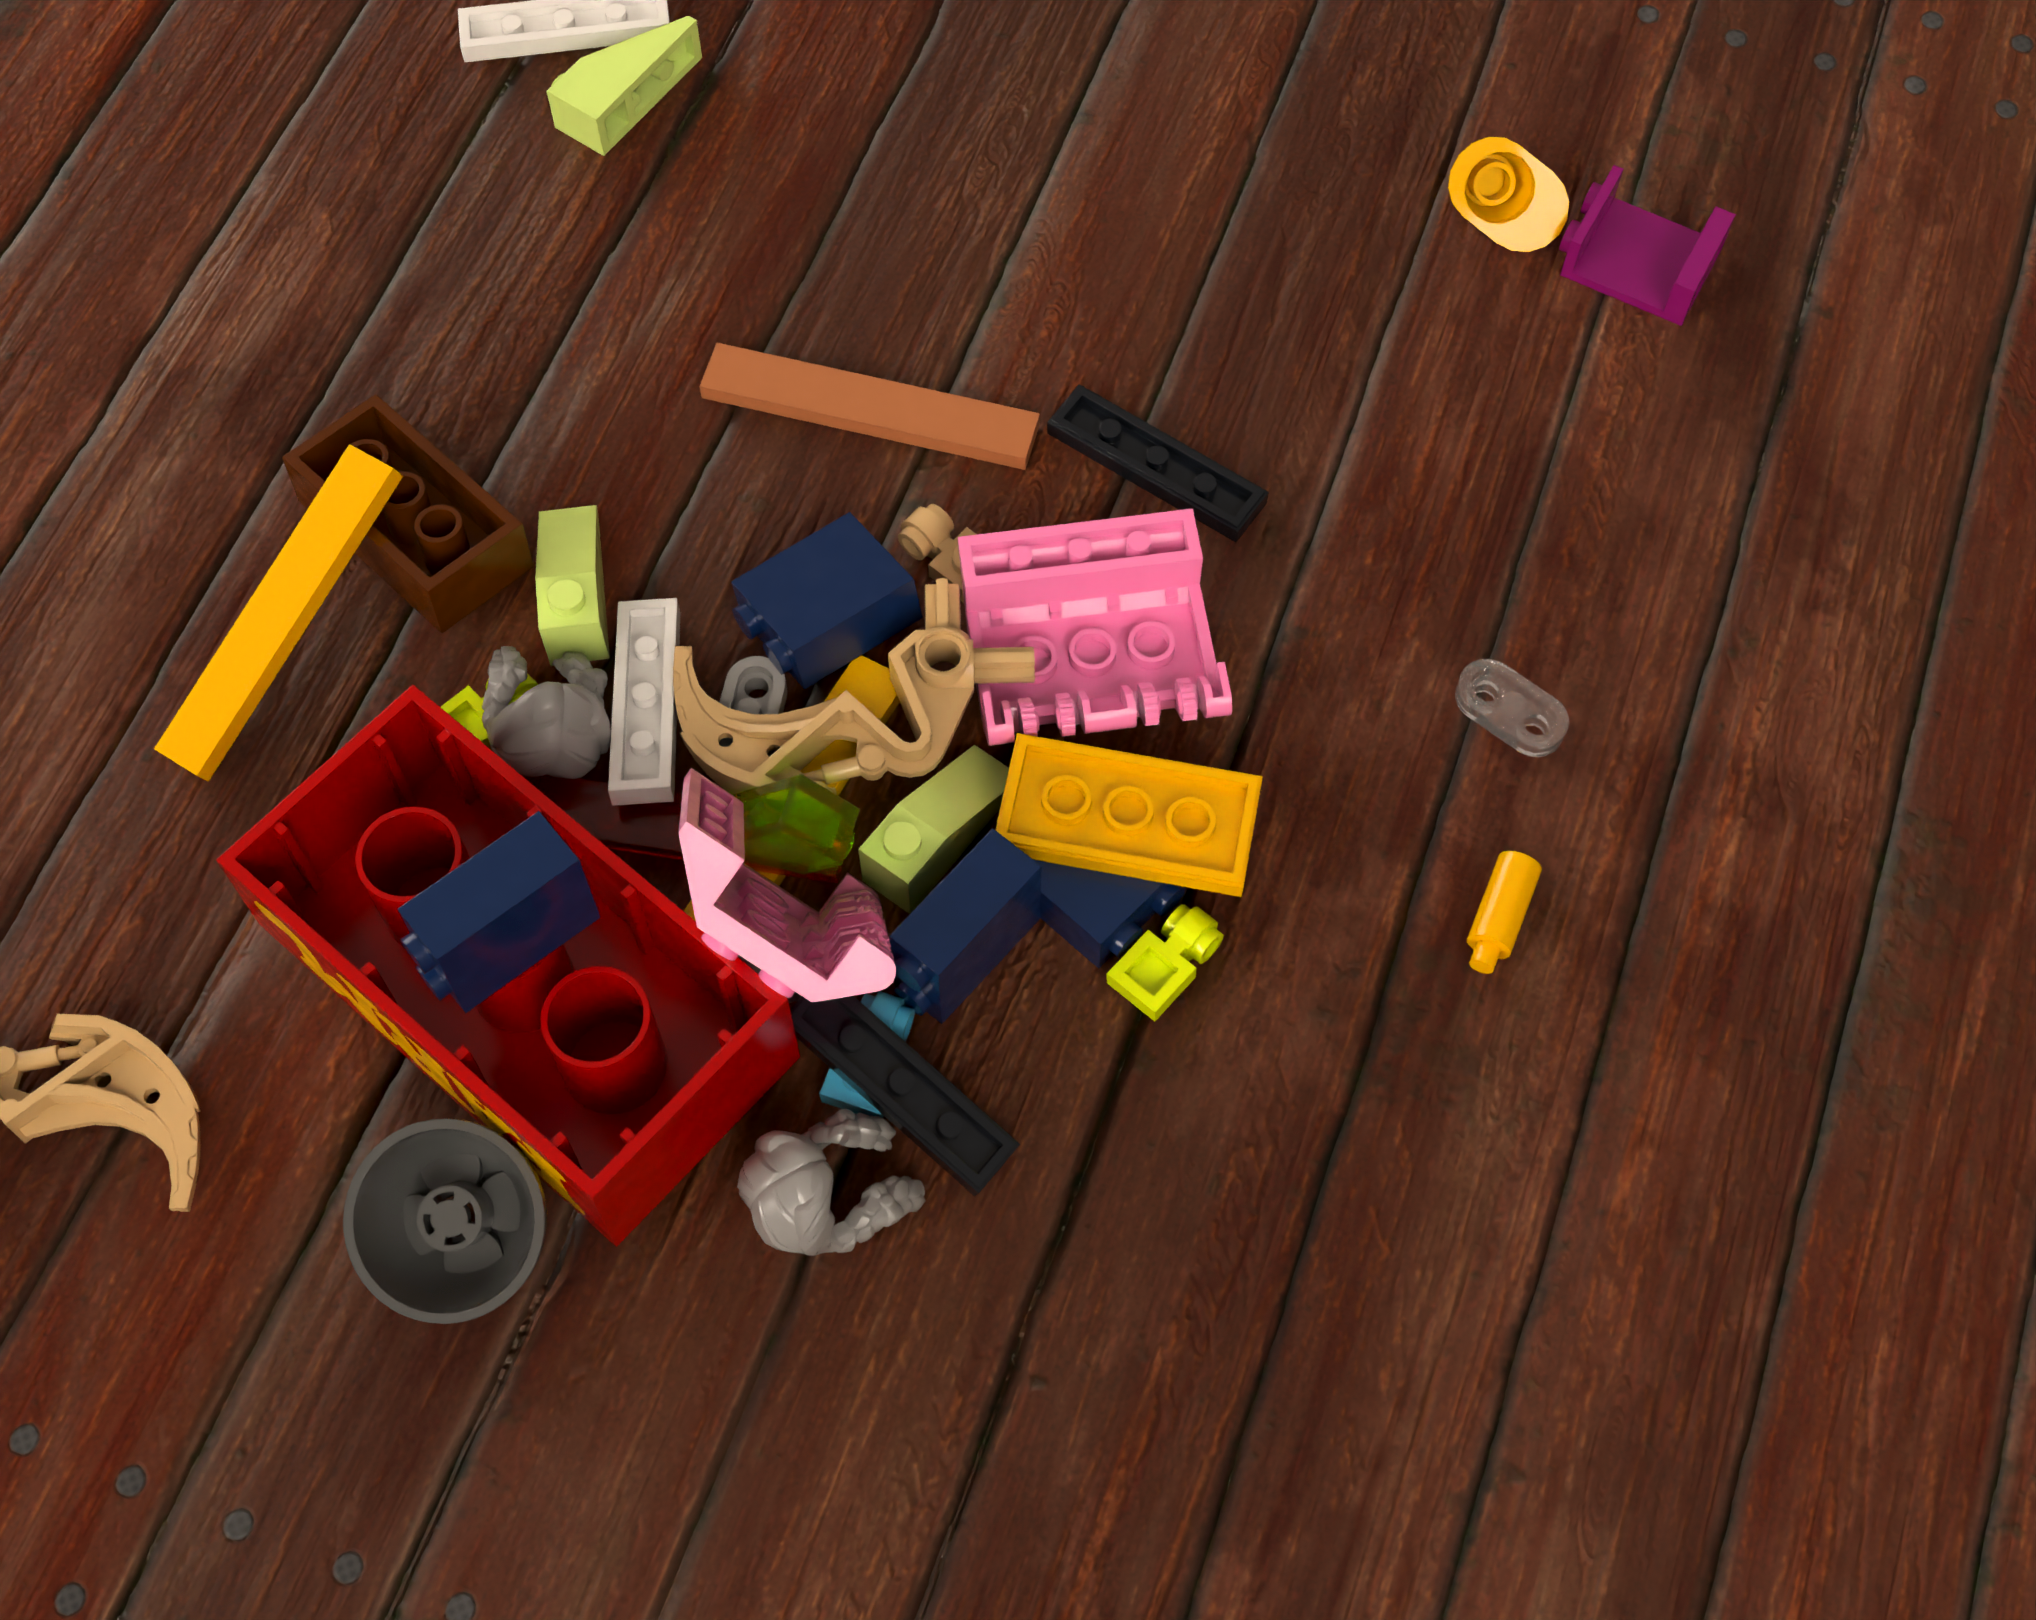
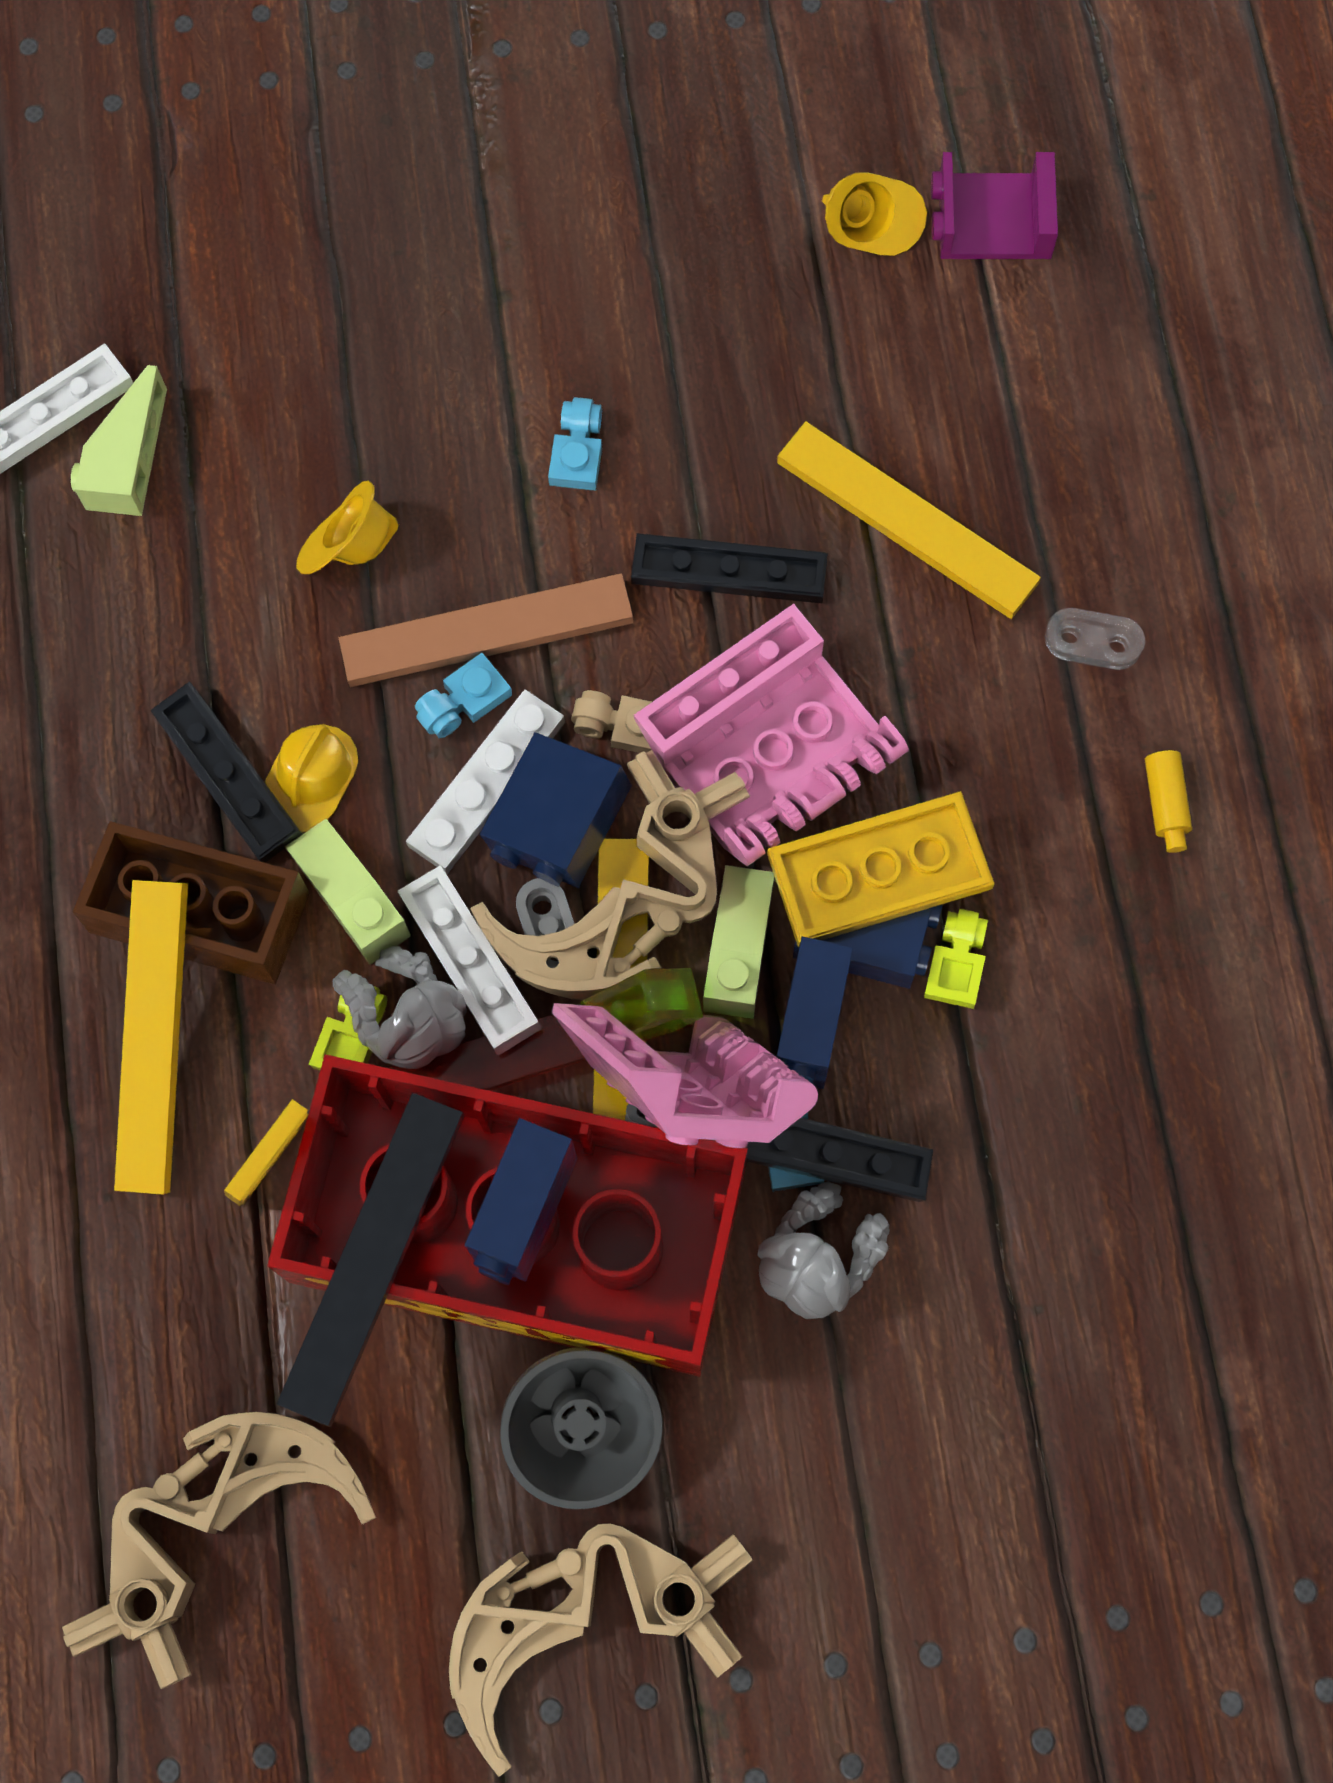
camera: 25 degrees left, 10 degrees up
none -> black tile [150,681,302,863]
none -> yellow tile [224,1099,309,1206]
none -> yellow piece [265,724,358,833]
none -> black tile [276,1092,465,1427]
none -> yellow piece [296,481,398,574]
none -> white plate [406,689,565,874]
none -> medium azure plate [415,653,512,738]
none -> tan piece [449,1523,753,1777]
none -> medium azure plate [548,397,602,491]
none -> yellow tile [777,421,1041,620]

